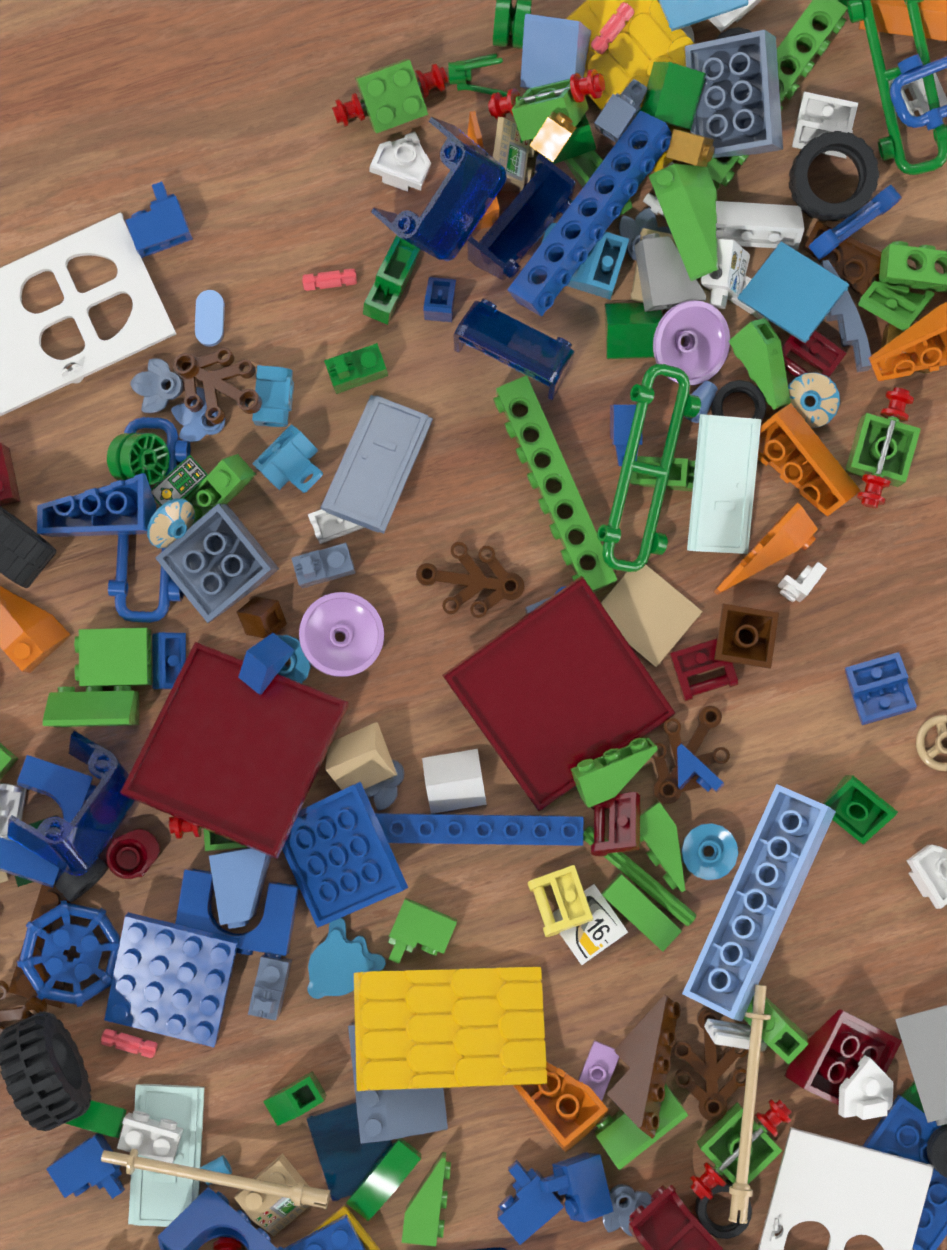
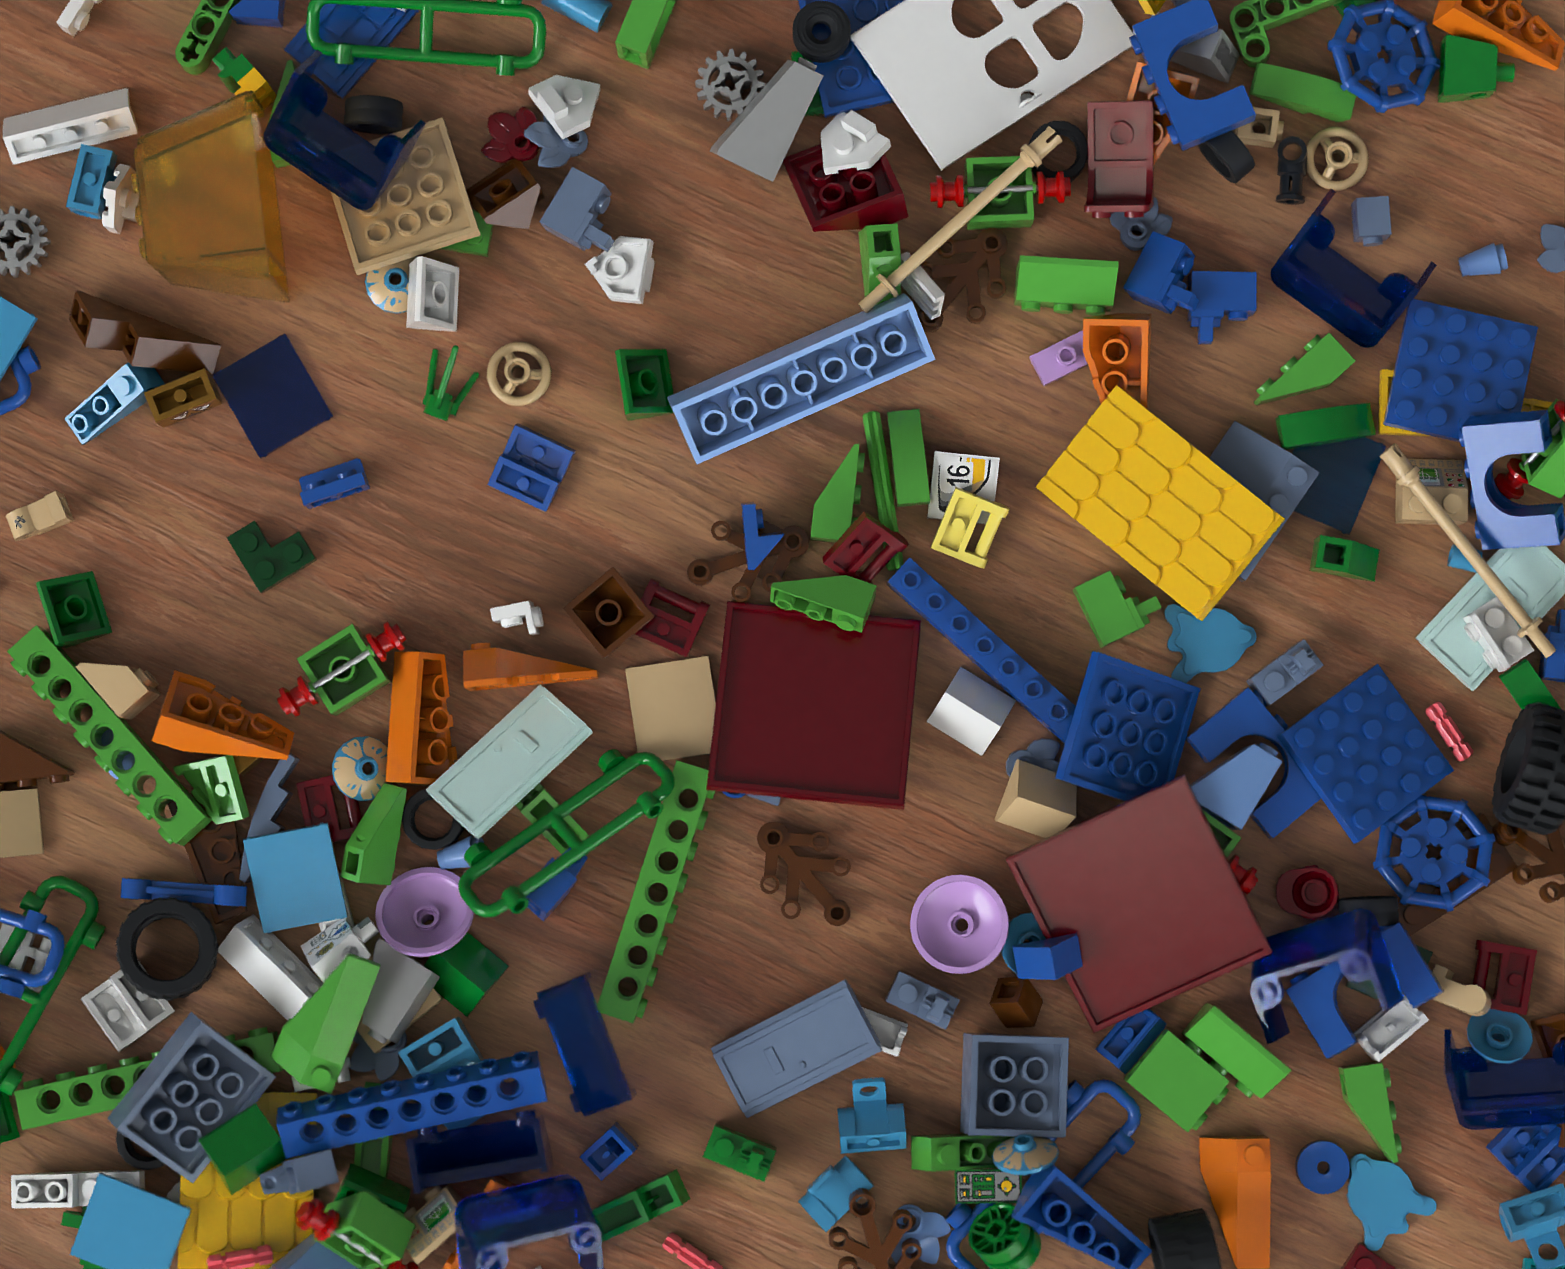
camera: 140 degrees left, 0 degrees up
brick [530,112,576,162] -> none
reddish brown slope [607,994,681,1139] -> none
pearl gold brick [666,129,714,167] -> none
dark azure dish [681,823,738,880] -> none

